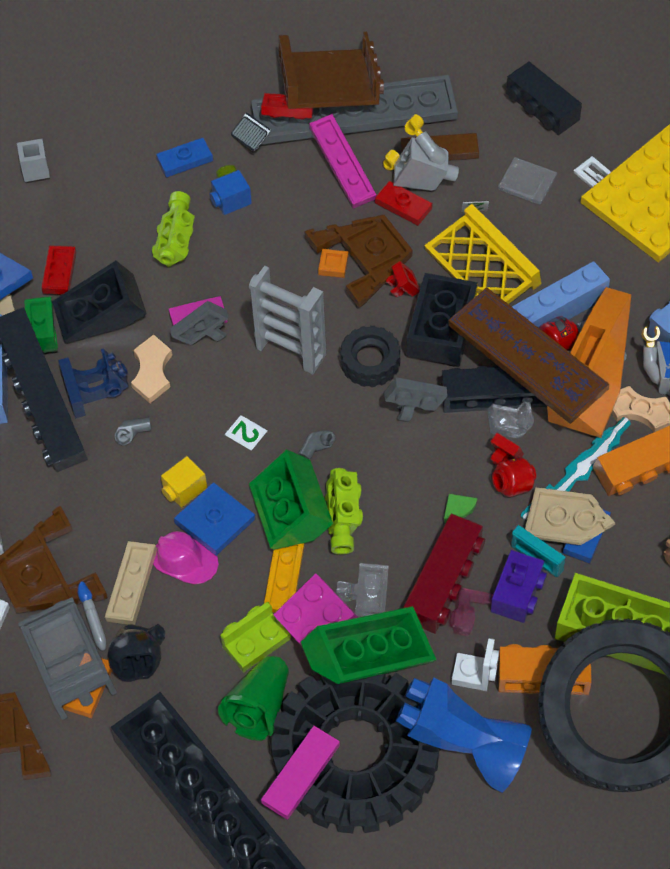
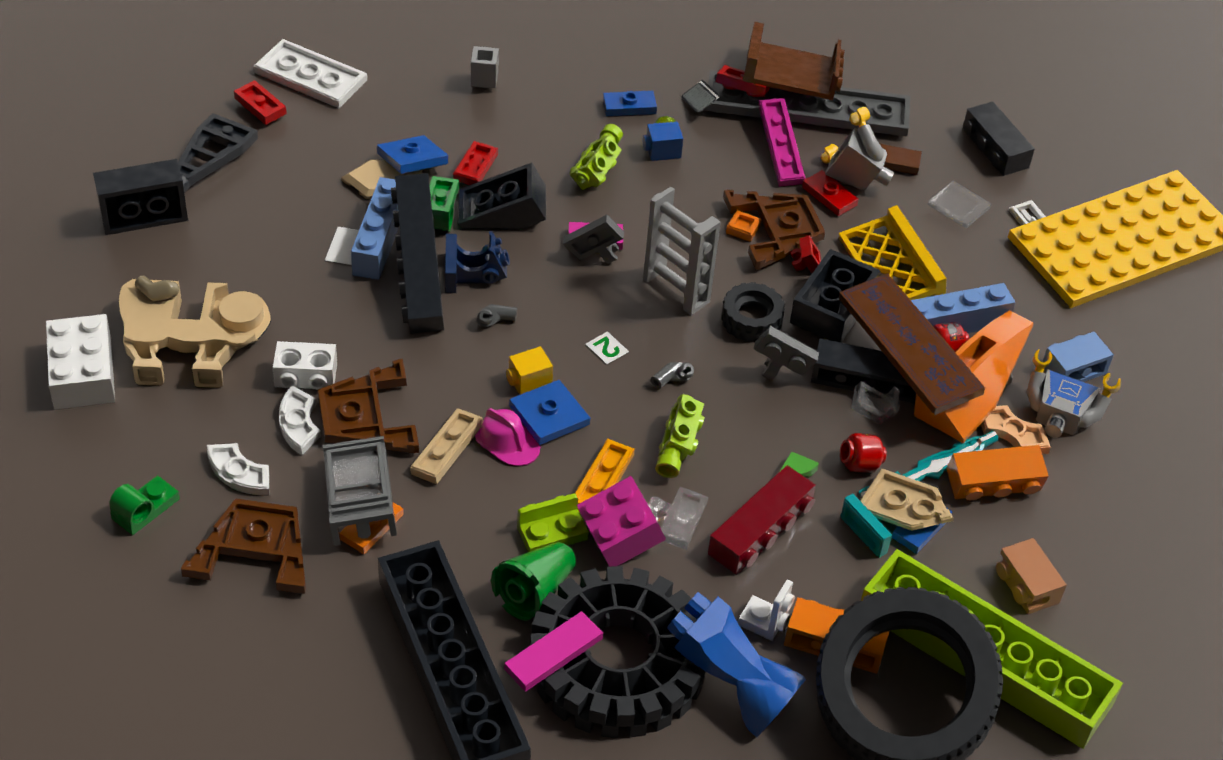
camera: 10 degrees right, 10 degrees down
light grey piece [78,582,107,651] -> none
black piece [107,624,165,682] -> none
light nougat tile [131,334,172,403] -> none
green slope [249,449,333,550] -> none
green slope [300,606,437,684] -> none
clear pink plate [450,588,494,636] -> none
white sticker [461,201,489,212] -> none
red tile [490,433,524,465] -> none
dark purple brick [491,550,547,623] -> none

